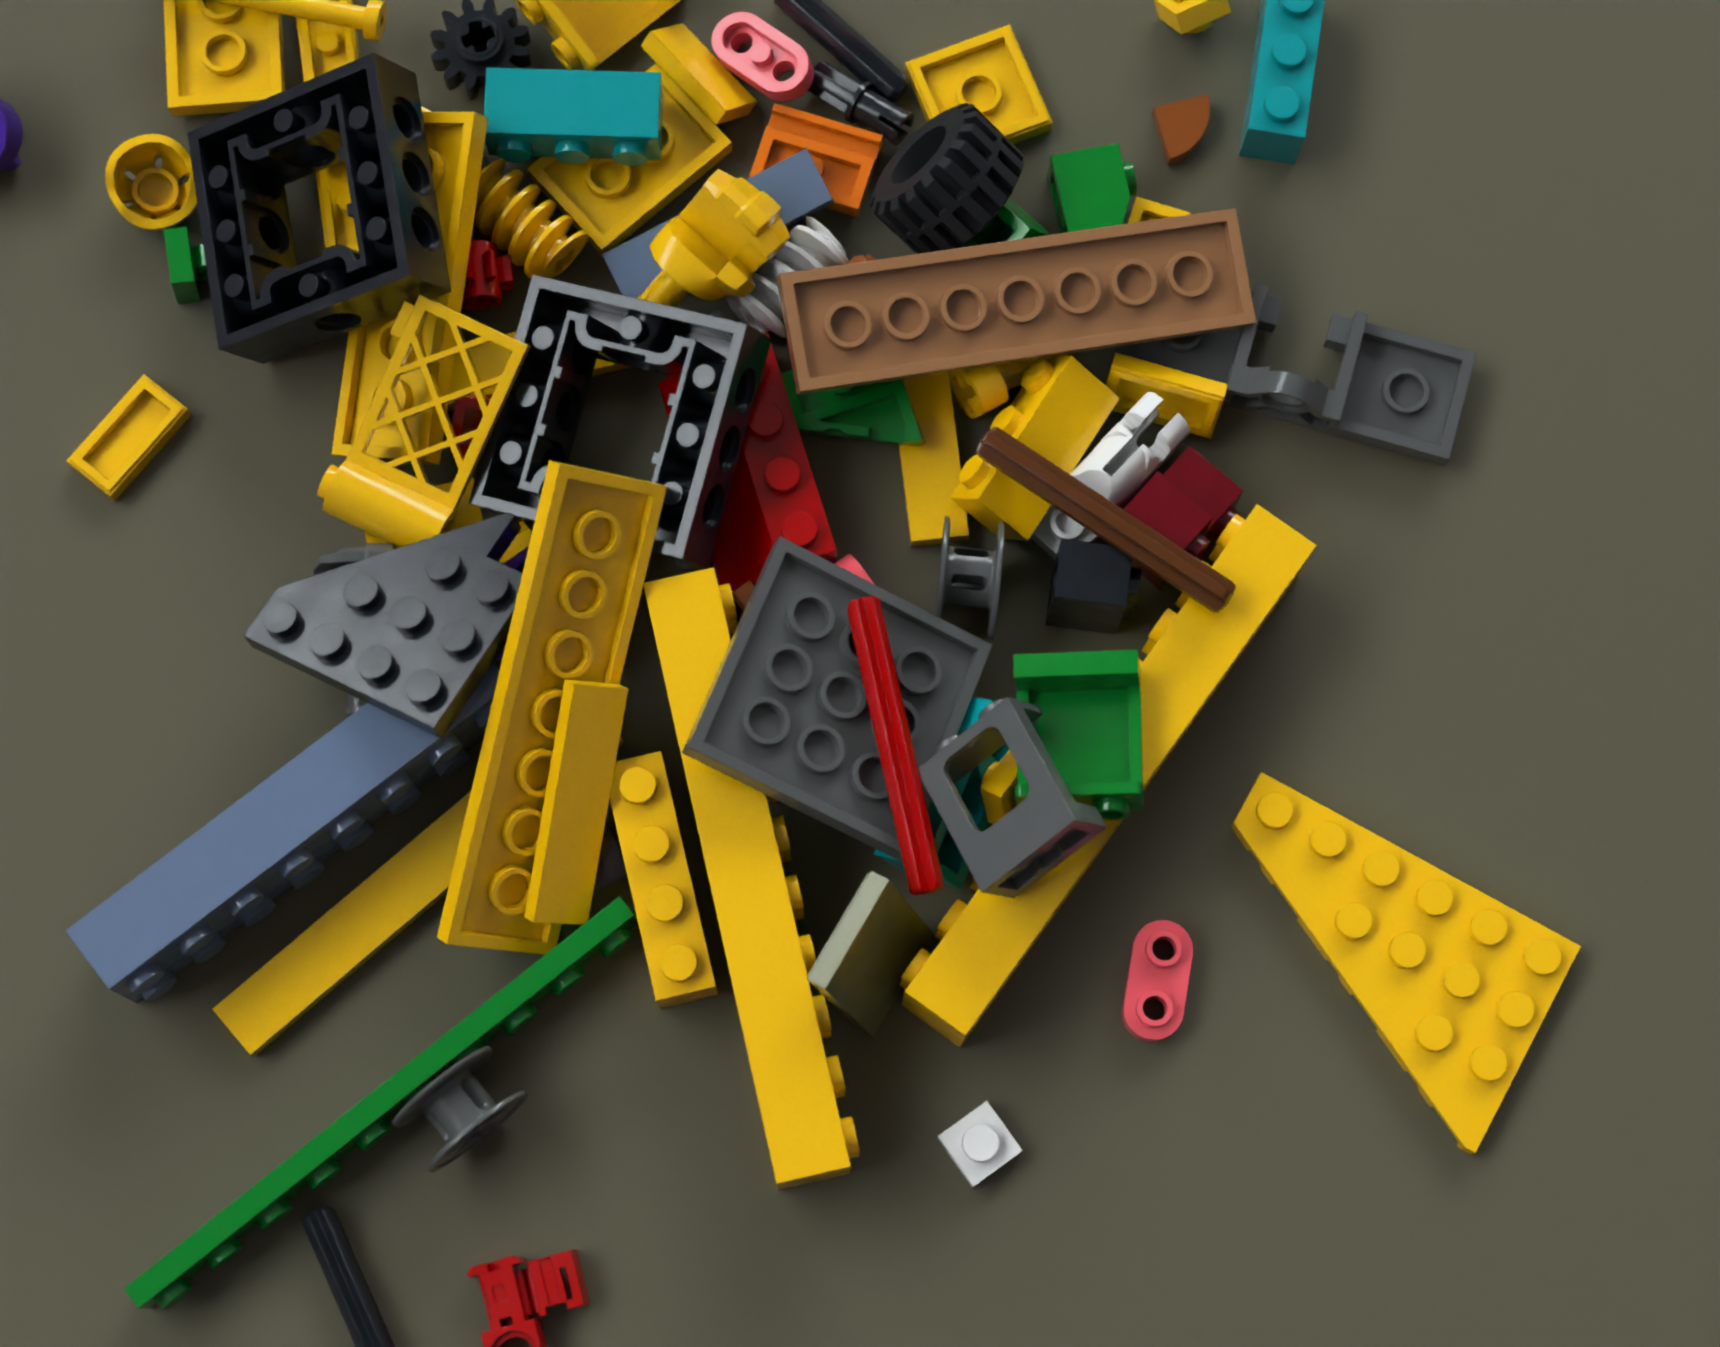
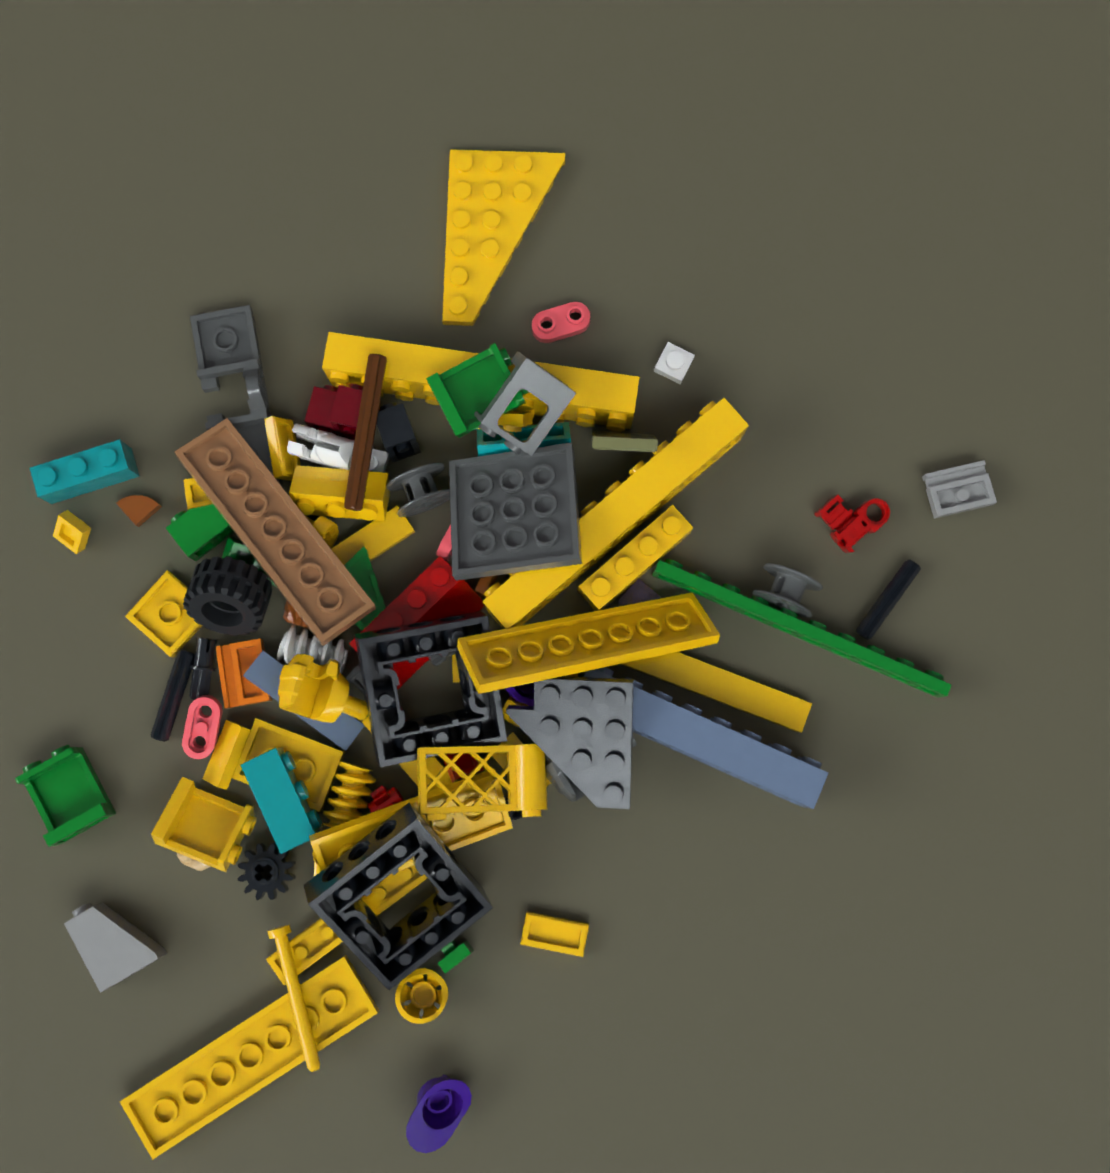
camera: 115 degrees left, 5 degrees up
yellow tile [524,679,628,925] -> none
red axle [847,596,944,896] -> none

